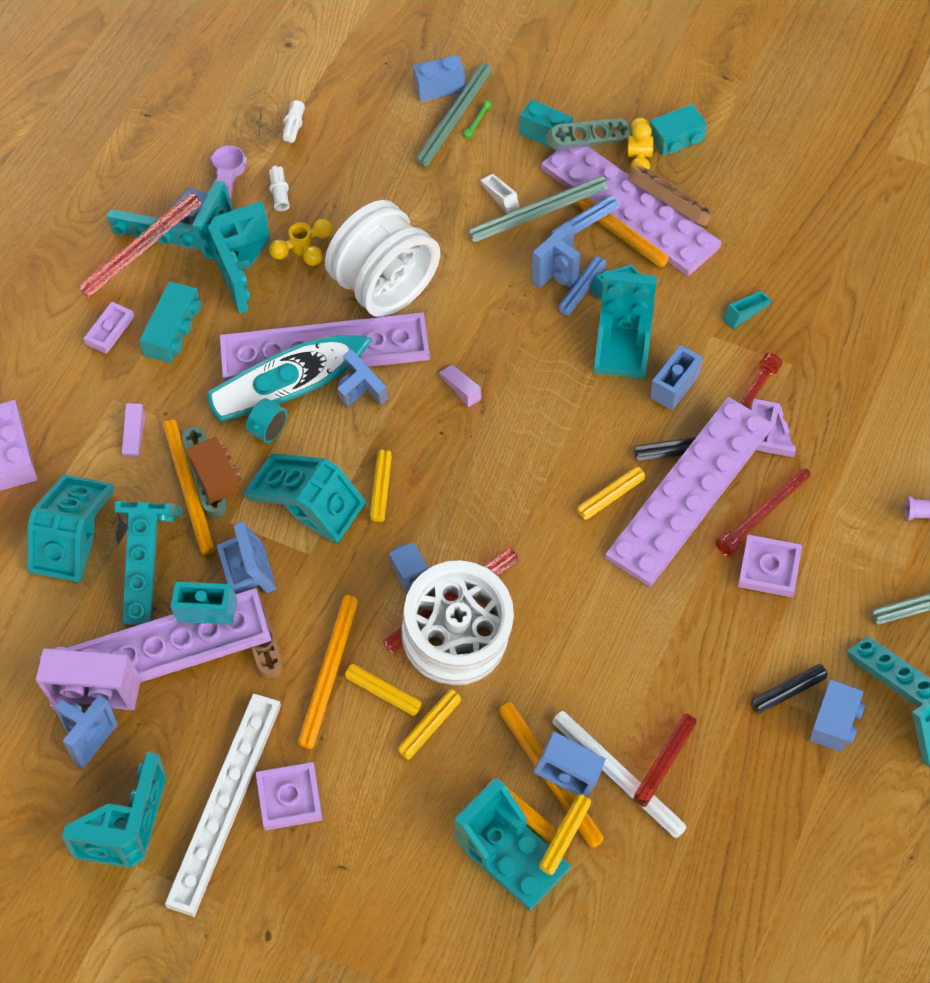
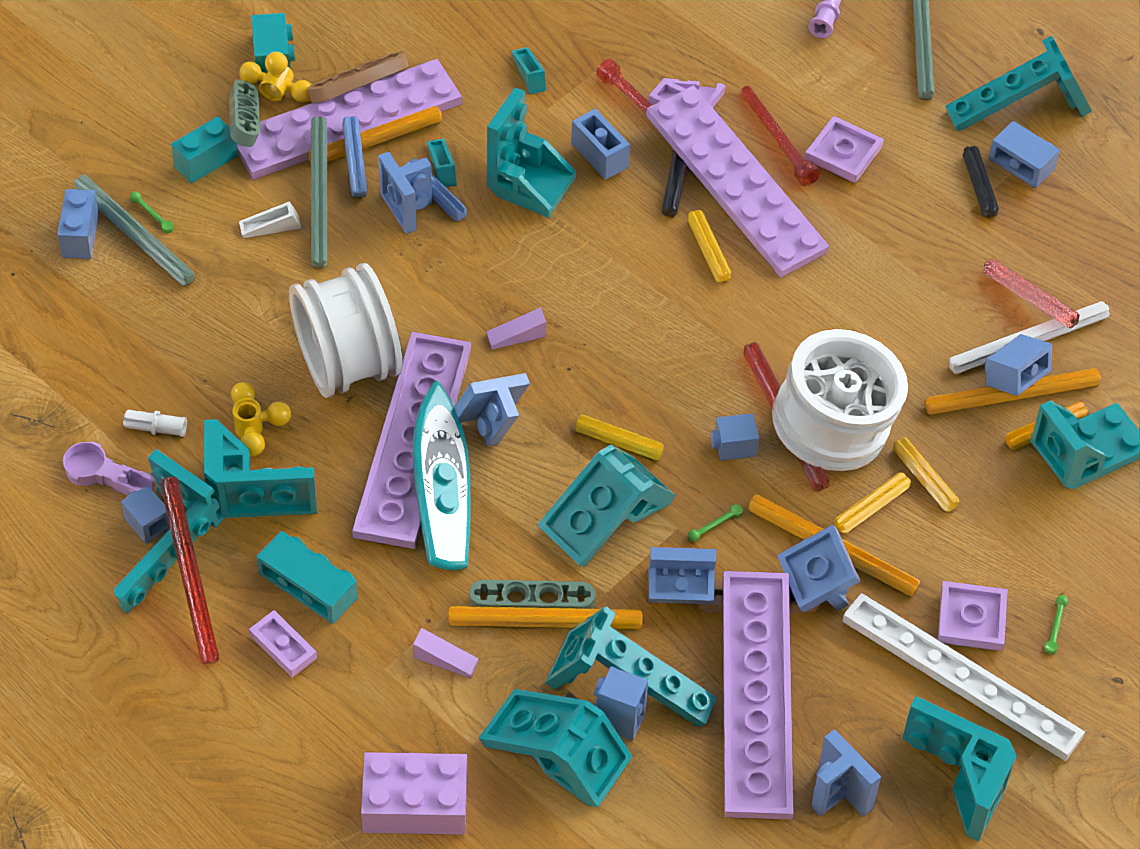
camera: 75 degrees left, 5 degrees down
lavender brick [36,647,141,710] -> none
teal brick [171,582,237,625] -> none
dark orange brick [186,437,241,504] -> none
teal piece [246,398,288,444] -> none
white axle [282,100,305,143] -> none
yellow axle [539,794,591,875] -> none
none -> medium blue brick [594,667,649,741]
none -> bright green hinge [688,504,743,542]
none -> medium blue bracket [777,525,860,612]
none -> bright green hinge [1044,595,1069,655]

